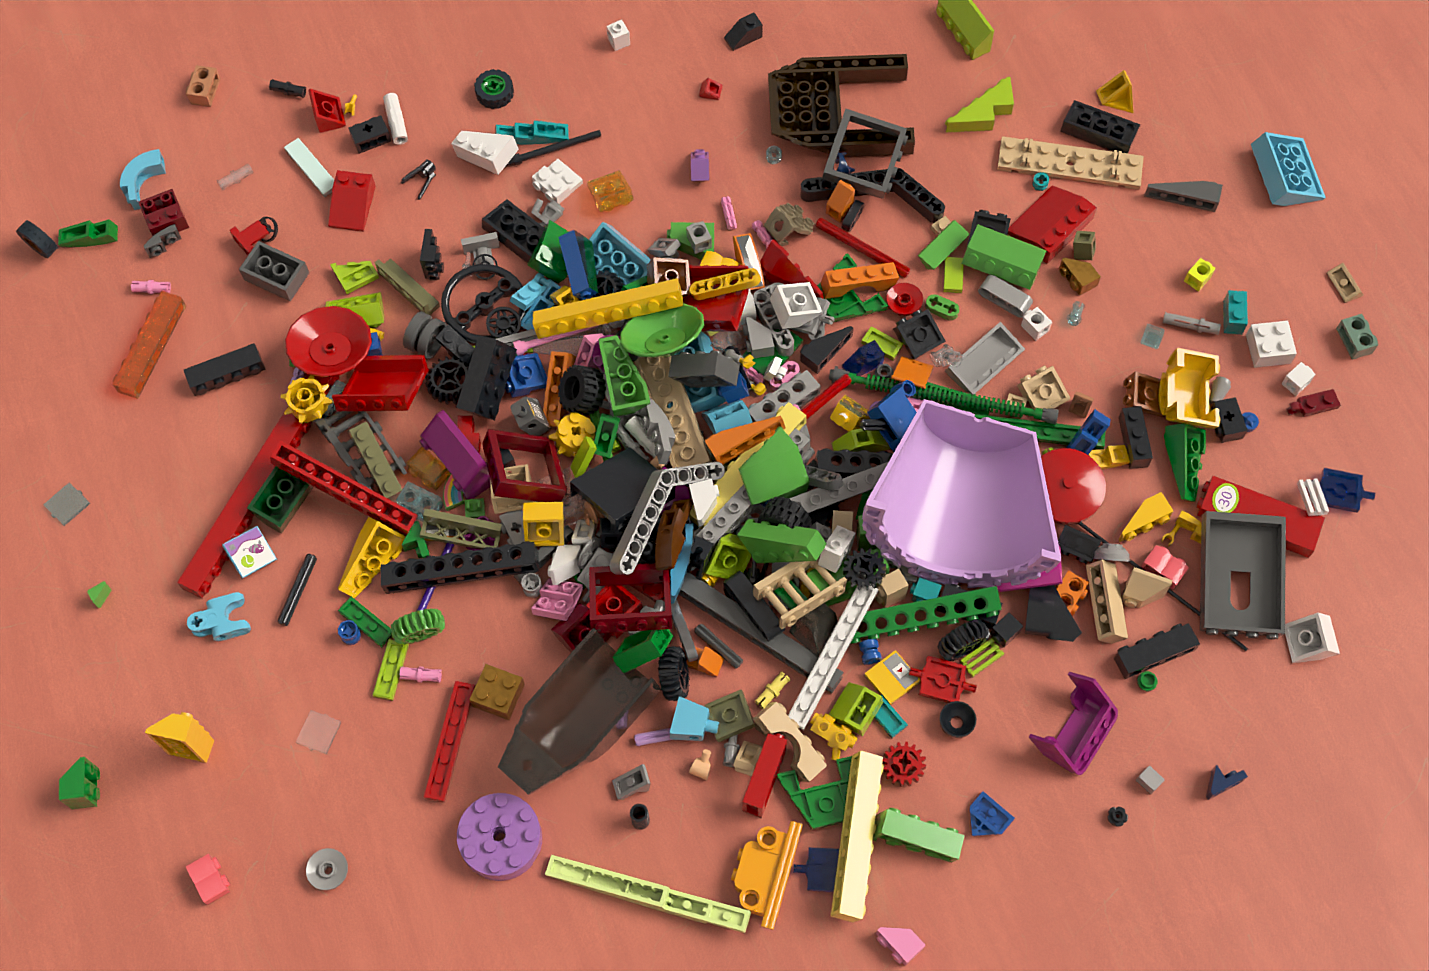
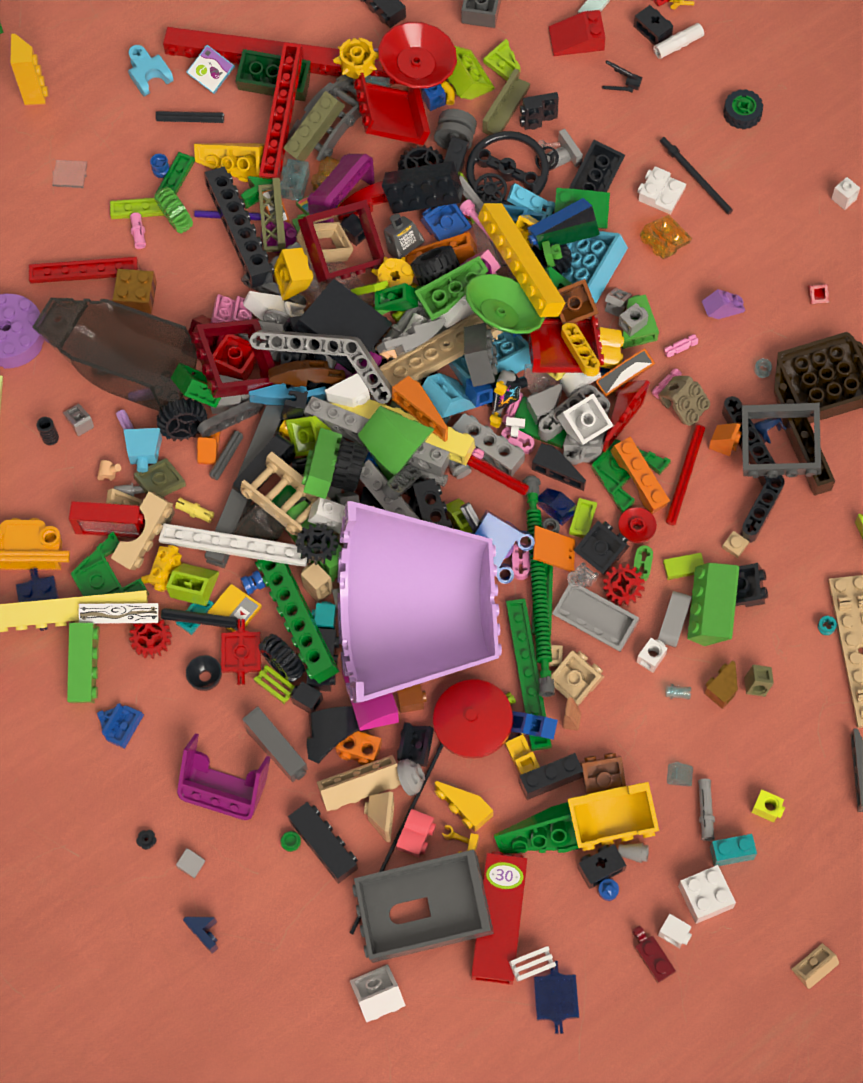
camera: 75 degrees right, 0 degrees up
white wedge [451,131,519,175] -> none
teal slope [495,120,569,145] -> none
light grey wheel [521,573,542,598] -> none
light grey piece [531,199,565,227] -> none
yellow torso [830,395,871,432] -> none
black beam [842,200,865,232] -> none
bright green slope [917,220,970,270] -> none
red slope [1007,185,1097,264] -> none
sand green brick [1336,314,1378,360] -> none
none -> white tile [79,603,158,623]
none -> black axle [161,608,237,629]
none -> dark grey slope [242,706,308,782]
none -> bright green tile [542,241,562,267]
none -> red gear [603,564,645,606]

